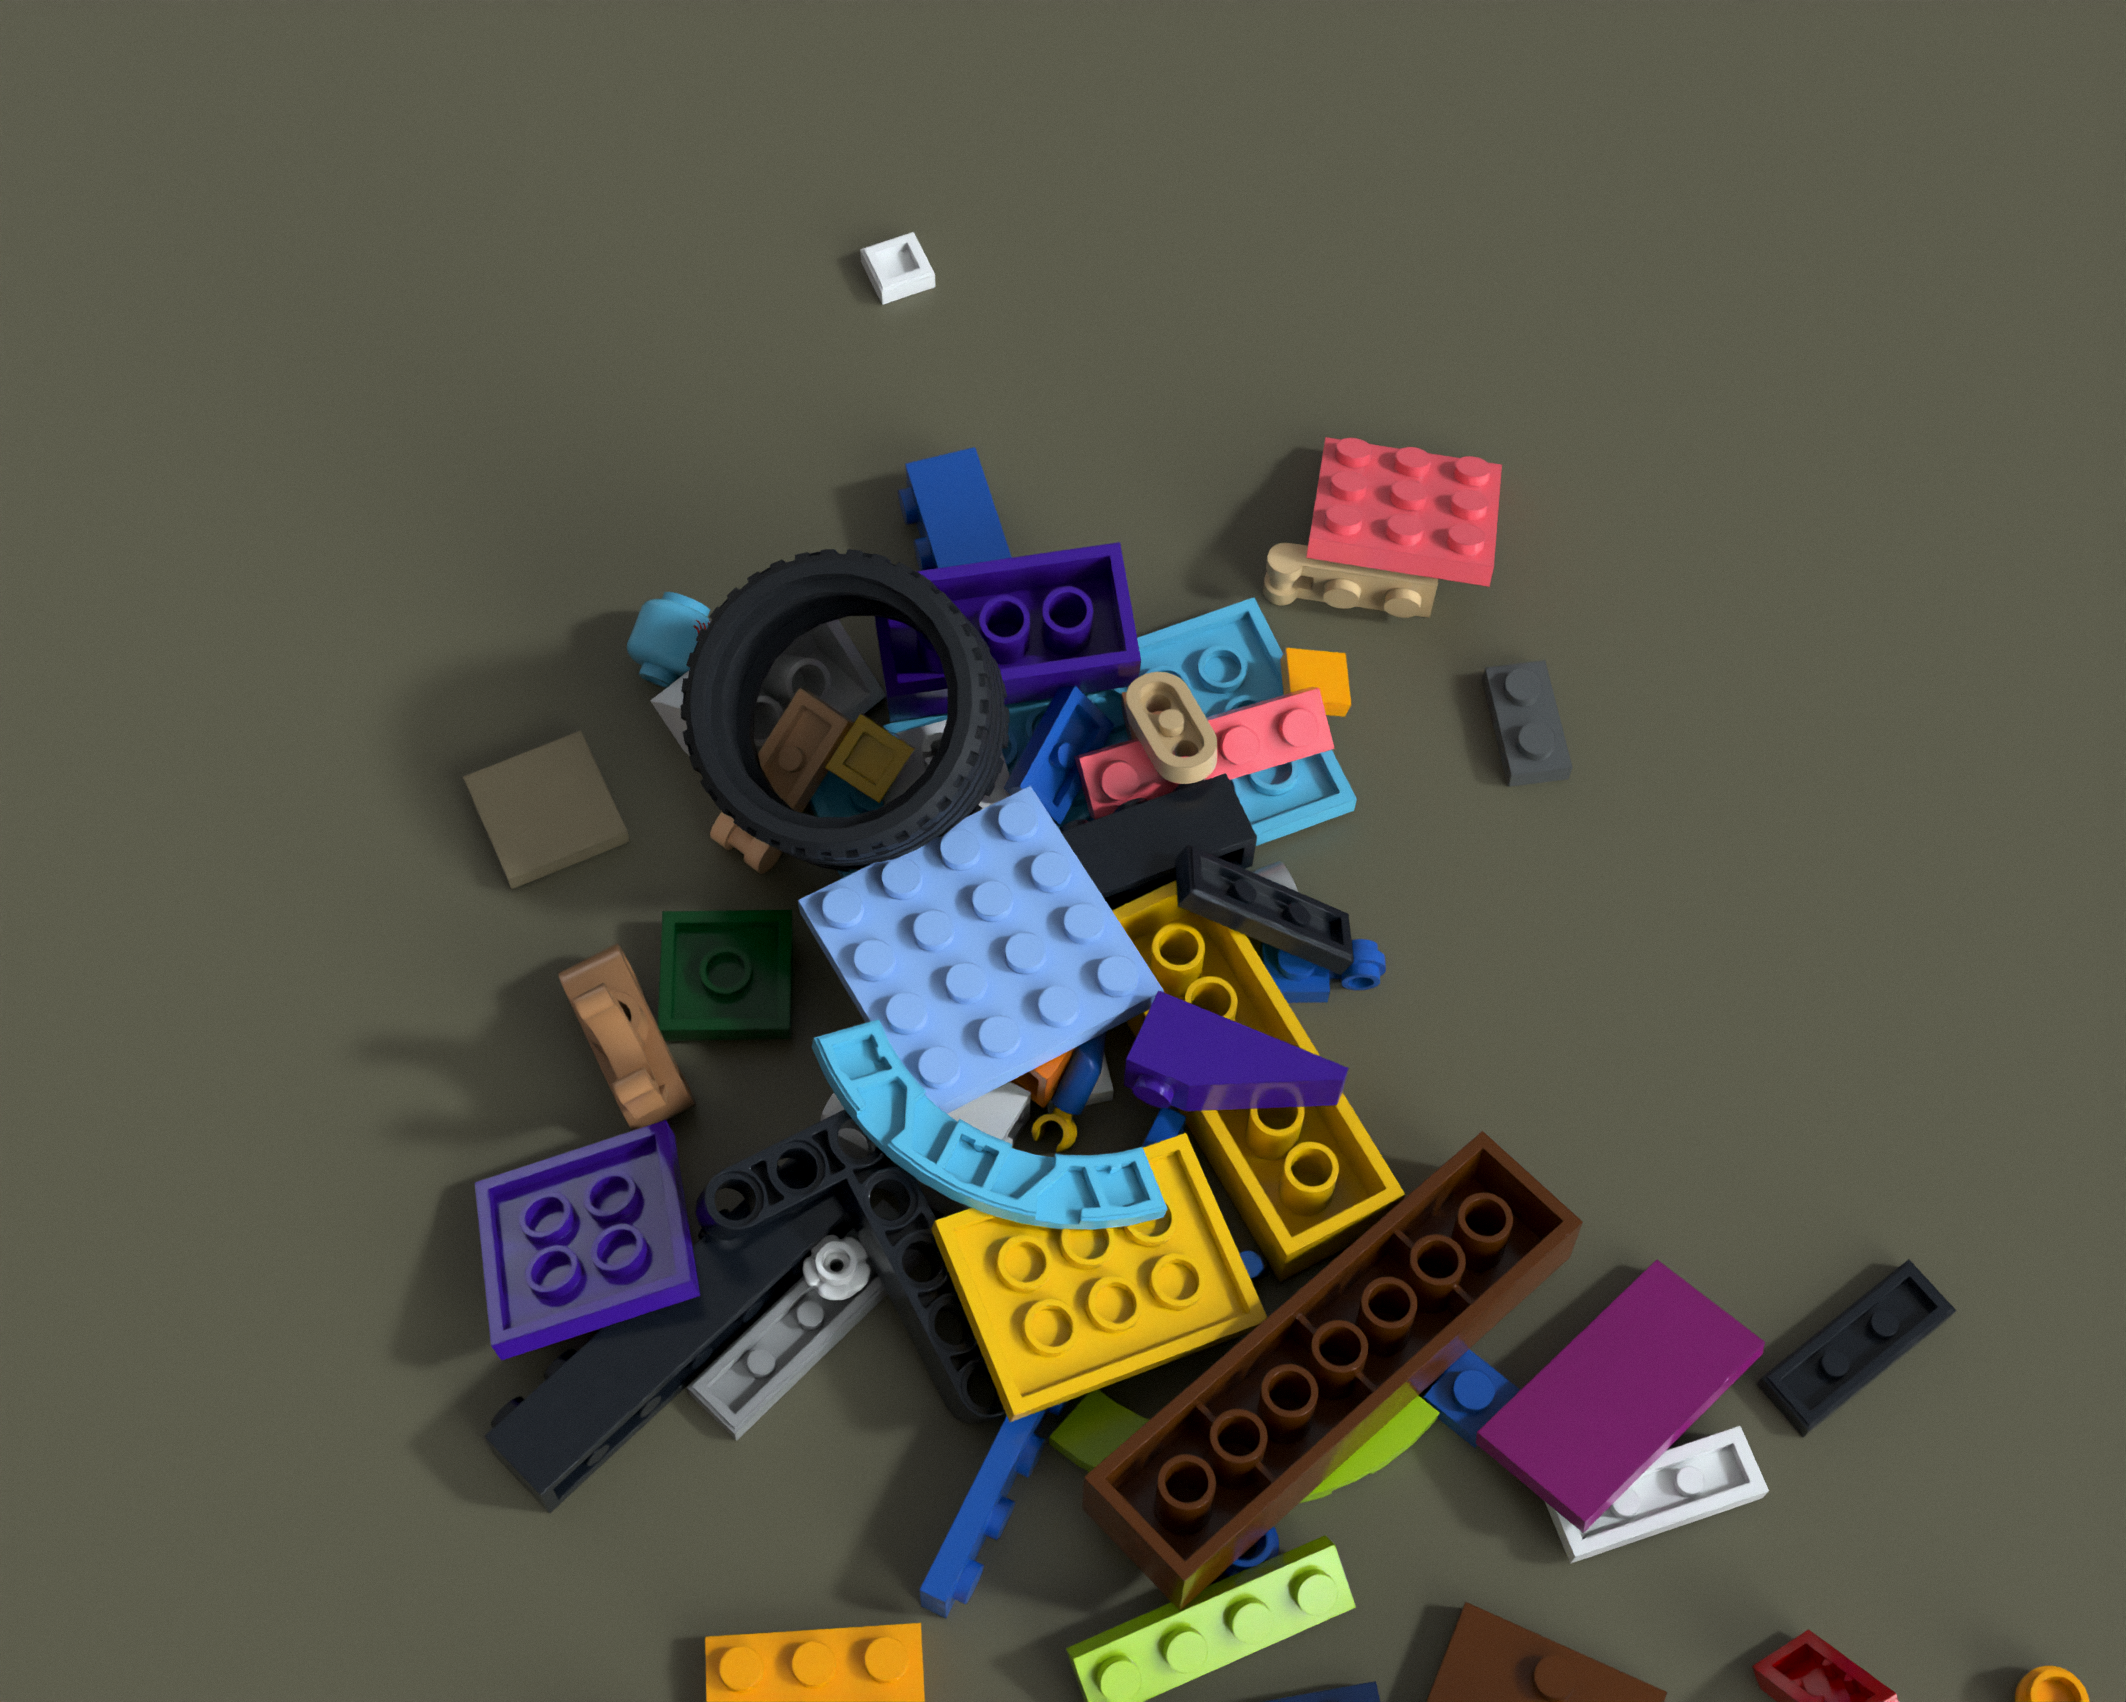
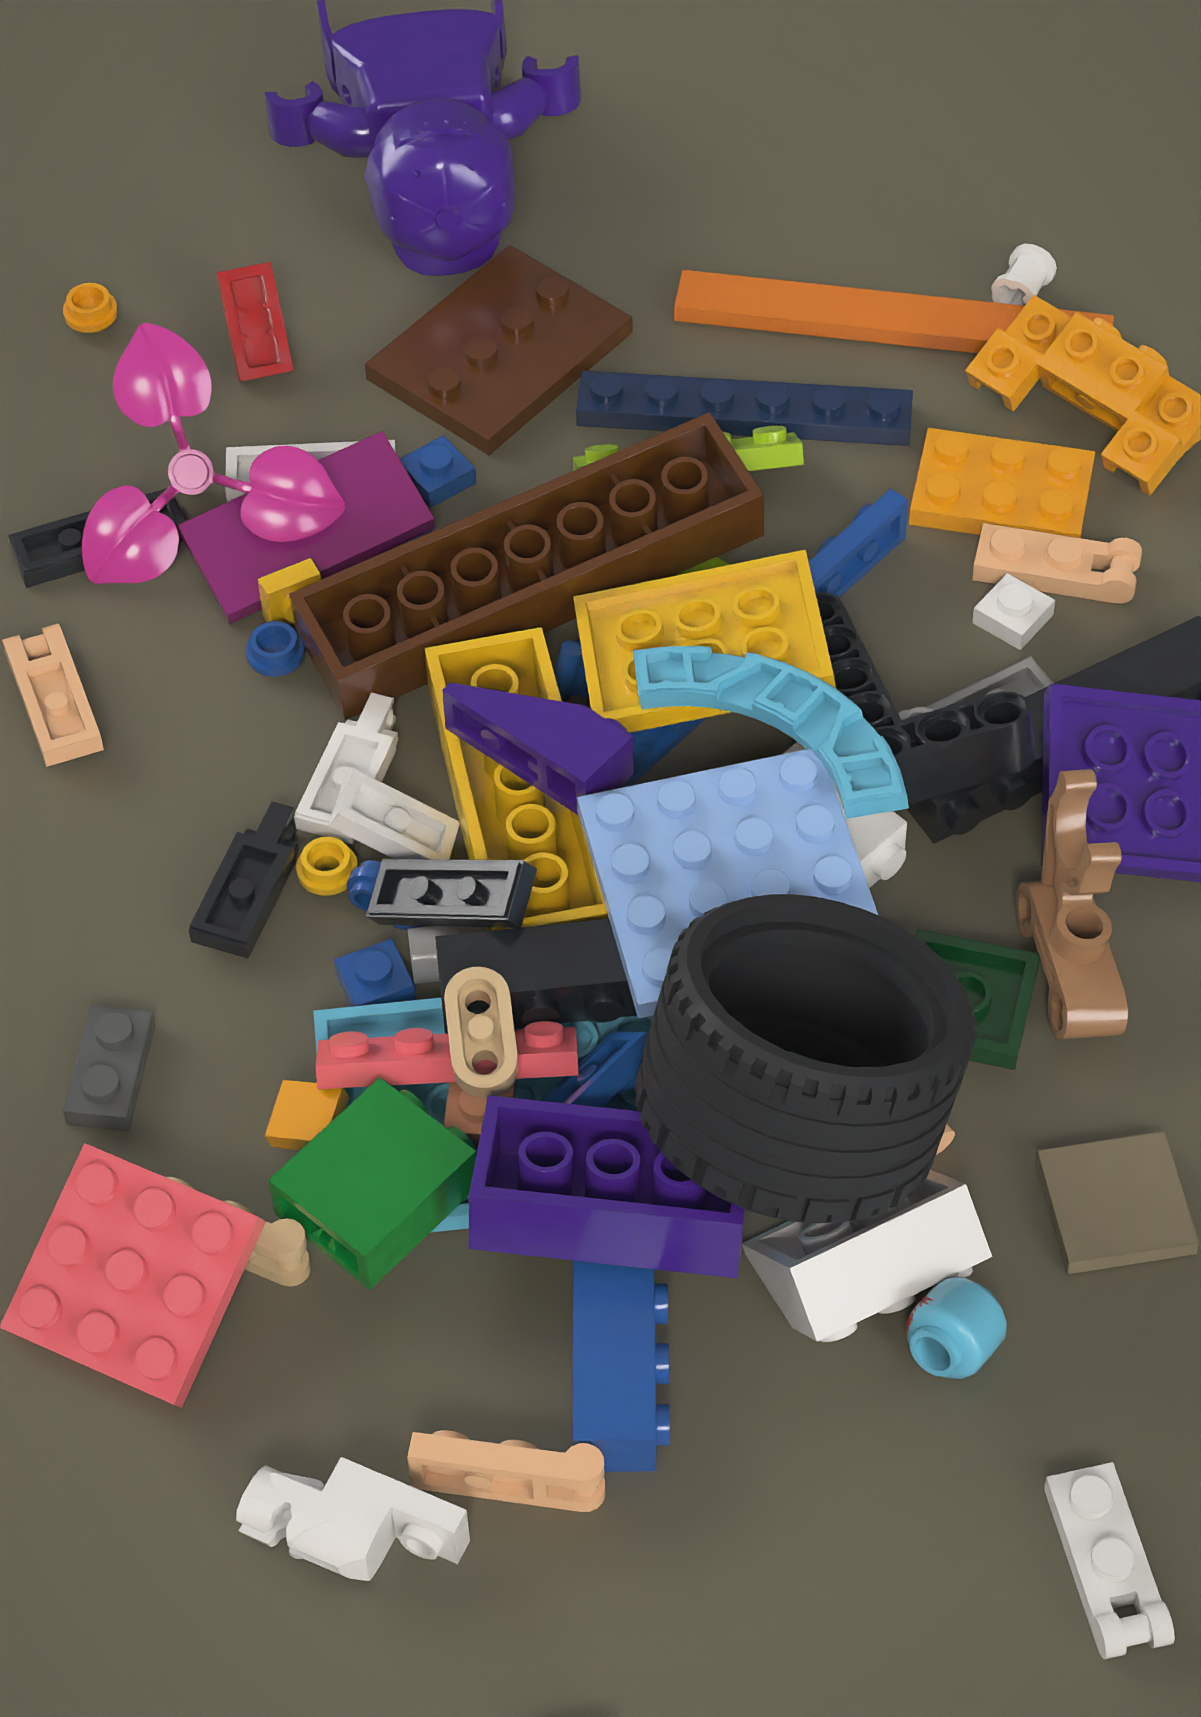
camera: 160 degrees left, 10 degrees down
none -> light nougat plate [2,623,104,767]
none -> dark pink plant [82,323,345,584]
none -> black hinge [188,801,299,959]
none -> white plate [236,1457,470,1581]
none -> blue plate [246,621,305,677]
none -> yellow plate [258,558,321,625]
none -> green brick [268,1077,477,1290]
none -> white hinge [294,692,399,844]
none -> yellow plate [296,837,358,896]
none -> white plate [328,768,460,860]
none -> blue plate [334,939,416,1007]
none -> blue plate [400,435,476,508]
none -> light nougat plate [407,1430,605,1512]
none -> light nougat plate [972,523,1142,604]
none -> white plate [972,573,1055,650]
none -> white plate [1044,1462,1175,1660]

